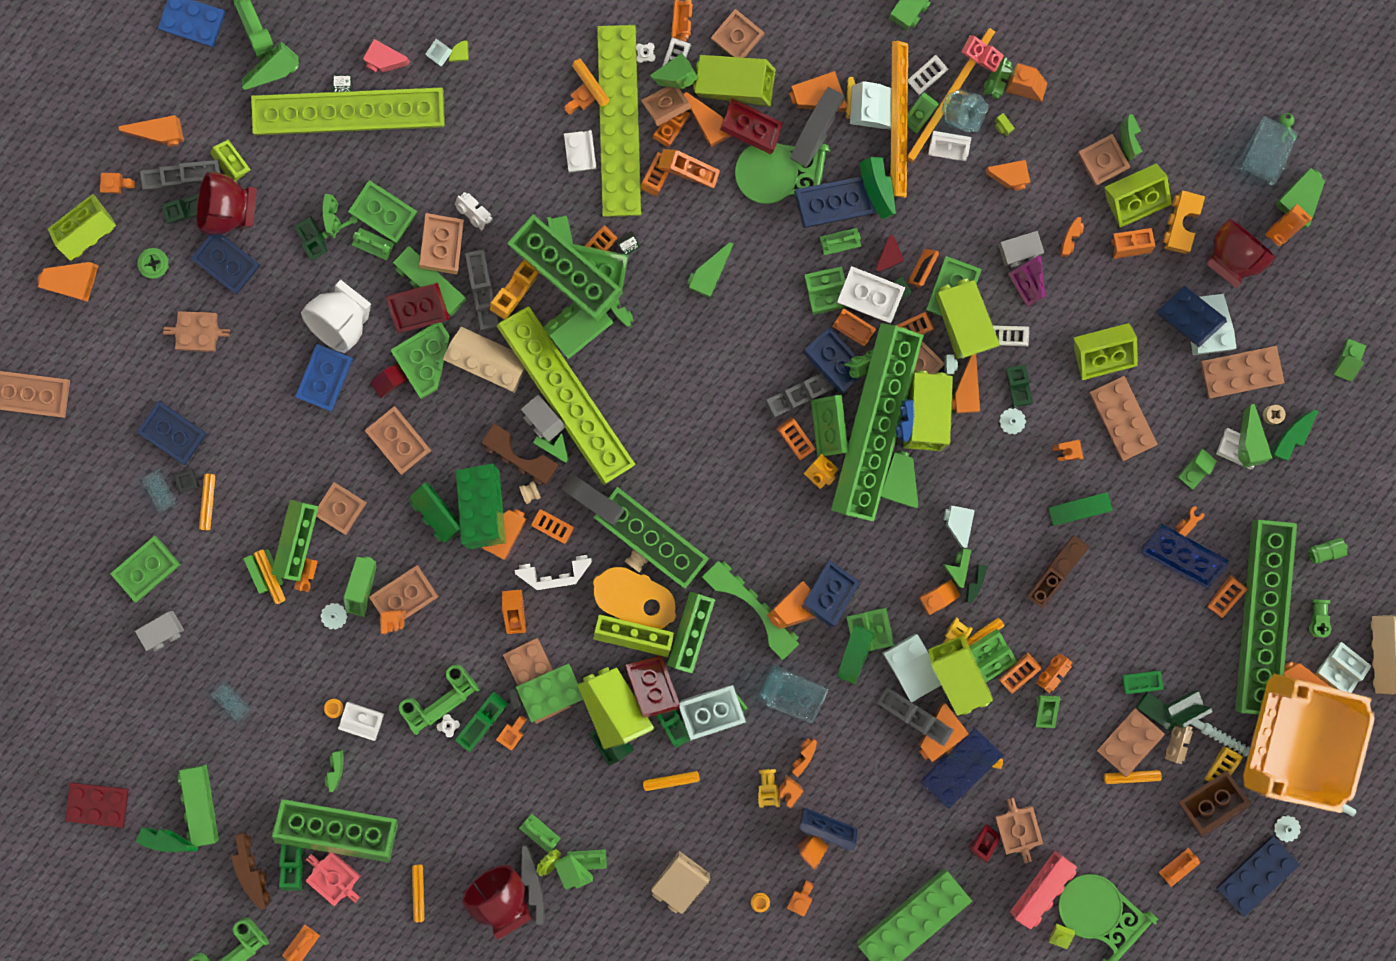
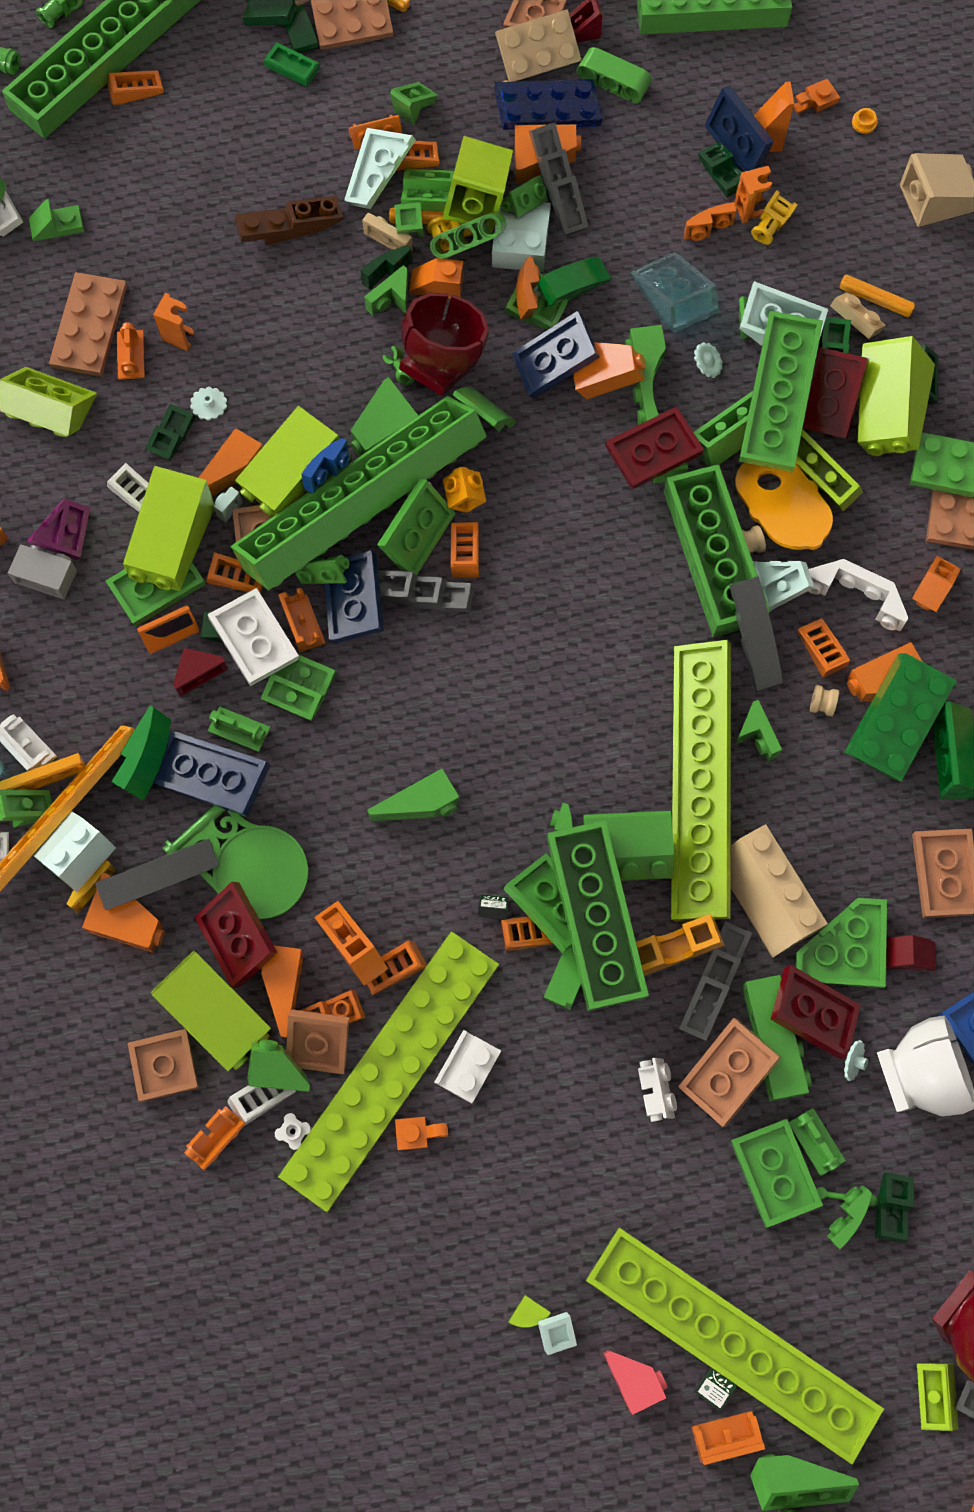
camera: 140 degrees left, 15 degrees down
reddish brown arch [481,424,560,486] -> none
light grey brick [521,394,565,441] -> none
light orange axle [572,59,609,106] -> none
light aqua slope [944,506,974,548] -> none
green slope [1048,492,1113,526] -> none
clear blue plate [1140,523,1229,589] -> none
orange plate [1174,506,1205,538] -> none
none -> orange hinge [117,323,145,380]
none -> light aqua wing [344,128,416,209]
none -> tan plate [362,213,413,252]
none -> bright green arm [383,346,415,386]
none -> bright green panel [394,202,424,237]
none -> dark red plate [399,293,489,396]
none -> bright green beam [430,212,507,259]
none -> bright green slope [452,387,517,432]
none -> tan plate [495,9,582,83]
none -> bright green hinge [501,175,549,218]
none -> orange slope [516,256,540,320]
none -> bright green beam [576,47,652,103]
none -> dark red plate [605,406,704,490]
none -> orange hinge [691,1411,765,1465]
none -> light aqua piece [694,342,723,378]
none -> dark green slope [698,141,742,197]
none -> bright green plate [739,311,823,472]
none -> light aqua wing [753,561,815,611]
none -> tan plate [830,292,886,339]
none -> light aqua piece [844,1040,868,1081]

